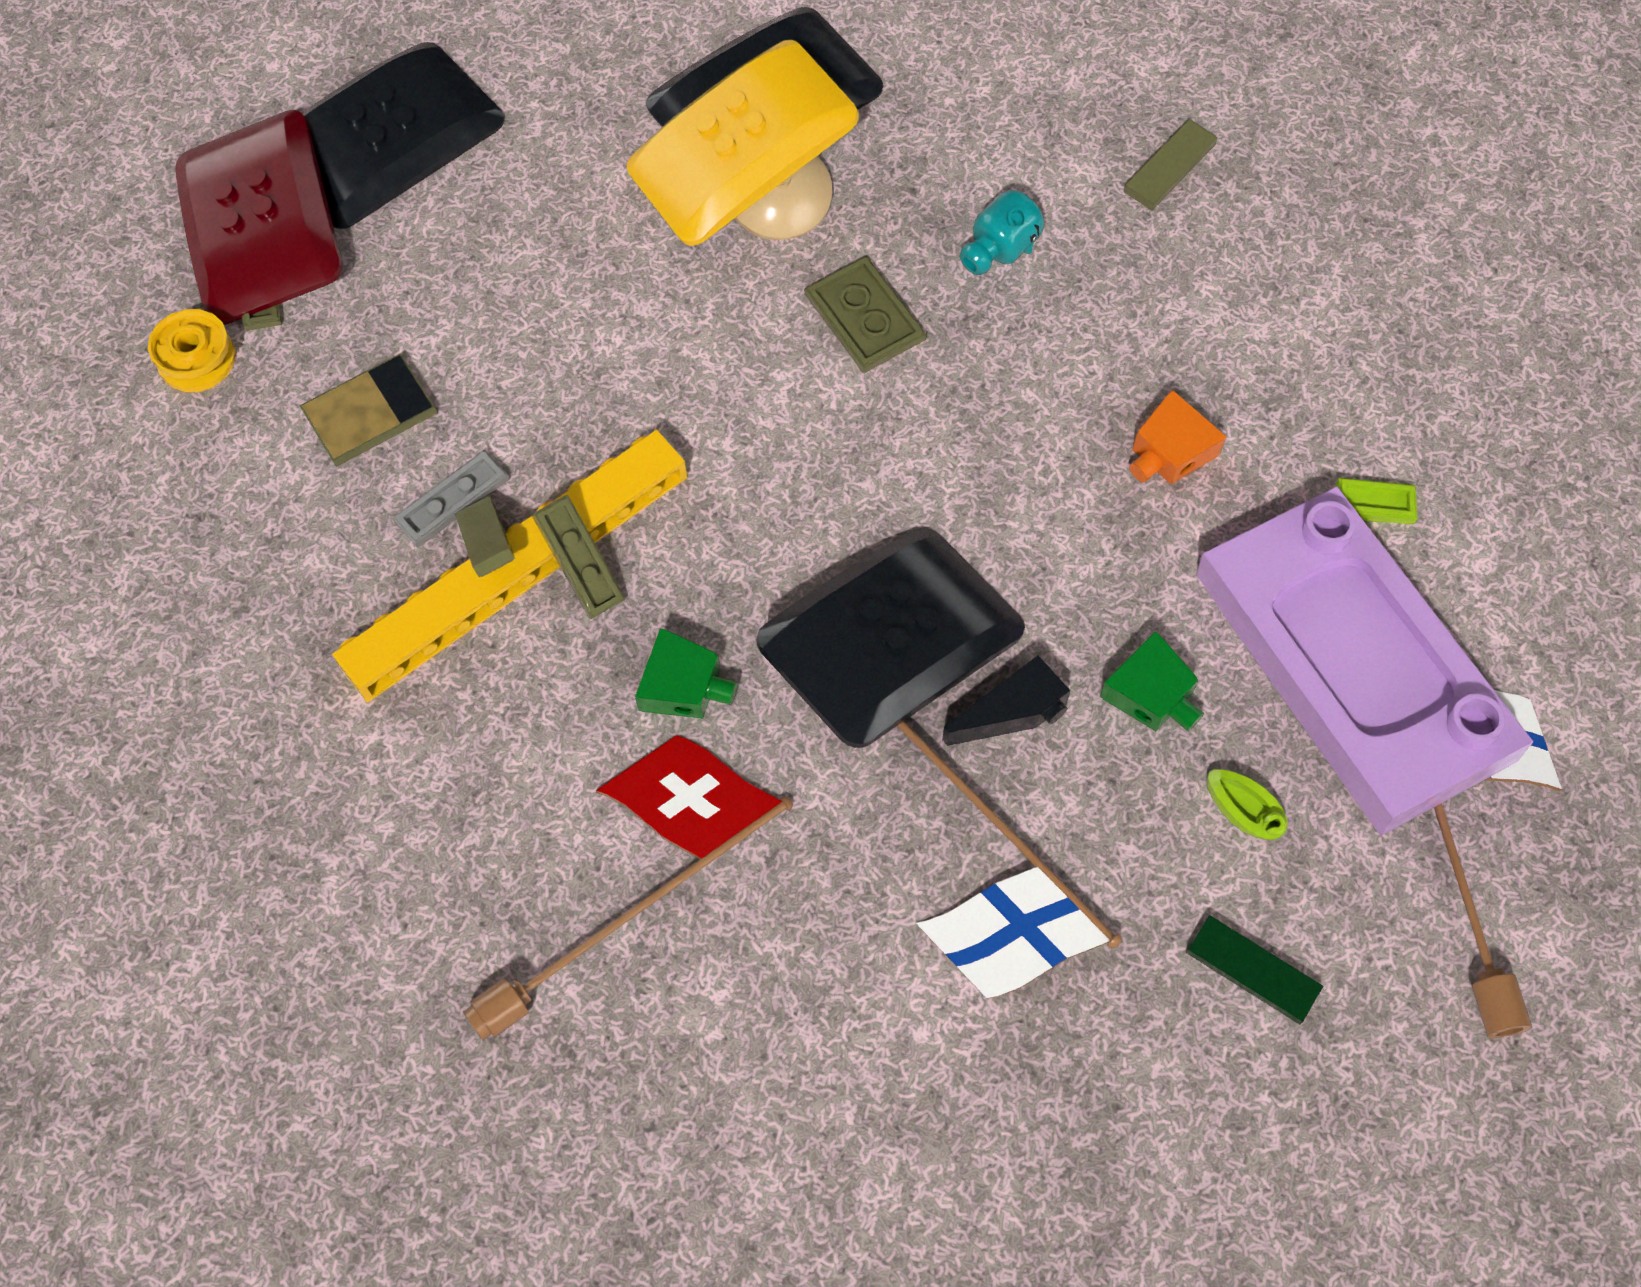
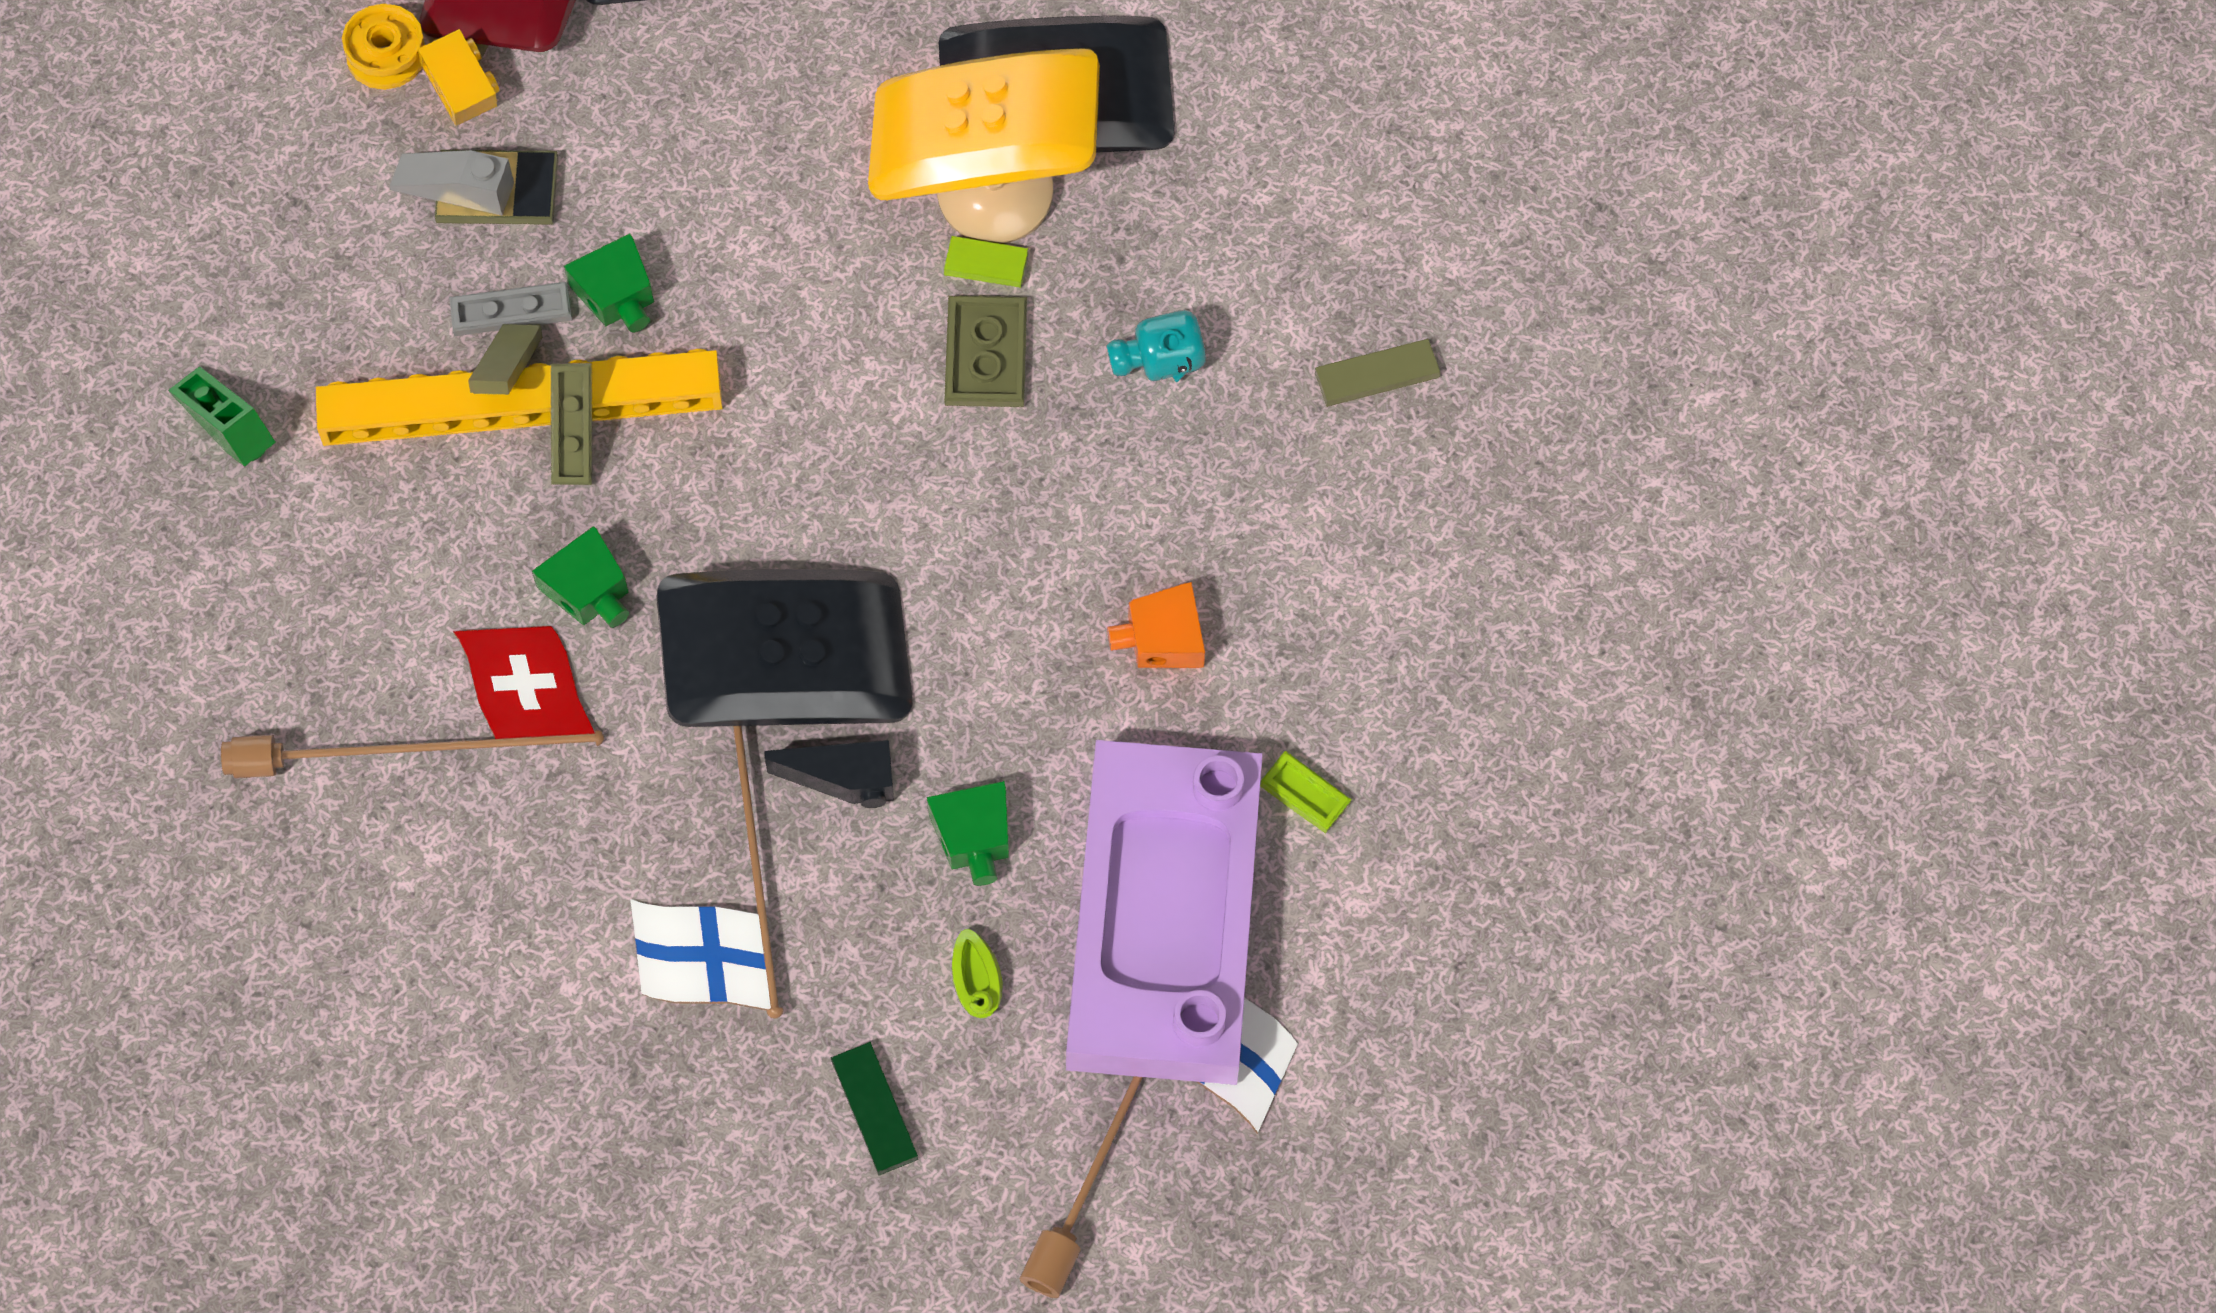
camera: 30 degrees right, 0 degrees up
none -> green slope [168,366,276,467]
none -> light grey slope [390,150,514,216]
none -> yellow brick [418,29,500,126]
none -> green torso [564,233,654,333]
none -> lime tile [944,236,1028,288]

